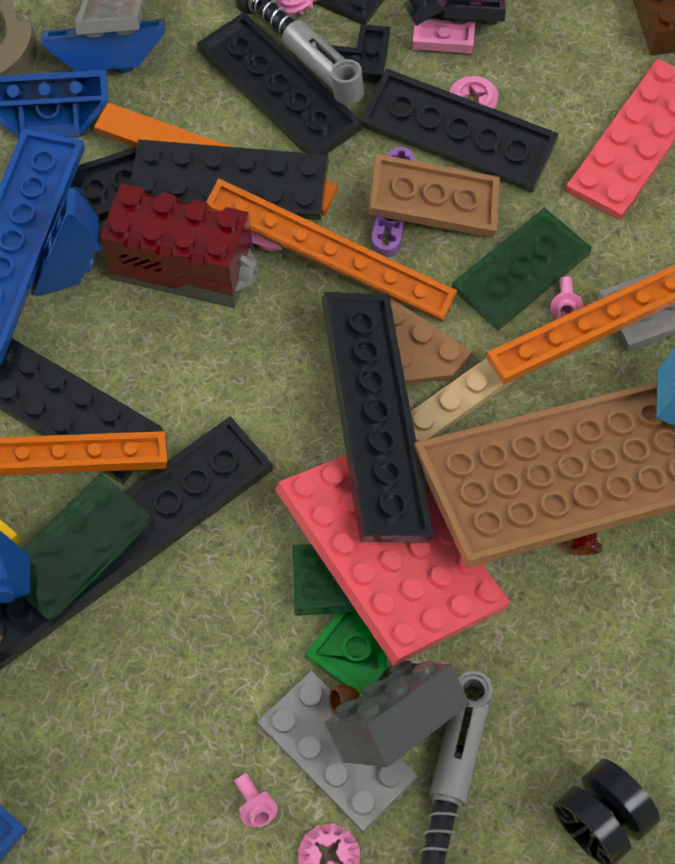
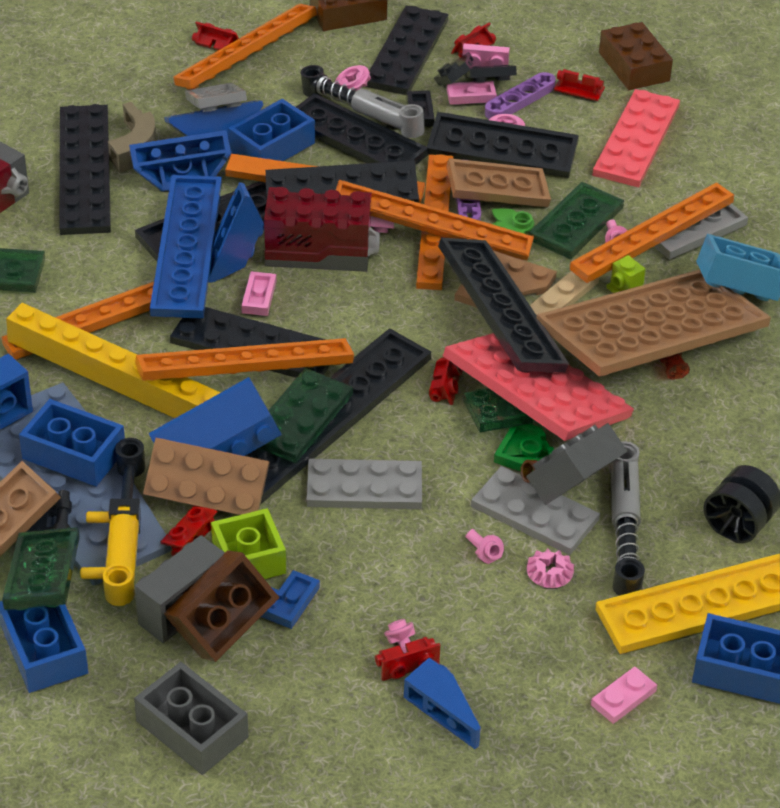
camera: 15 degrees left, 20 degrees down
none -> blue brick [228,99,315,161]
none -> bright pink plate [242,271,277,316]
none -> light grey plate [307,459,422,509]
none -> orange plate [416,154,453,290]
none -> red hinge [428,357,463,405]
none -> medium lavender beam [485,72,556,119]
none -> bright green plate [492,208,535,234]
none -> red hinge [554,69,605,101]
none -> lime brick [606,255,646,293]

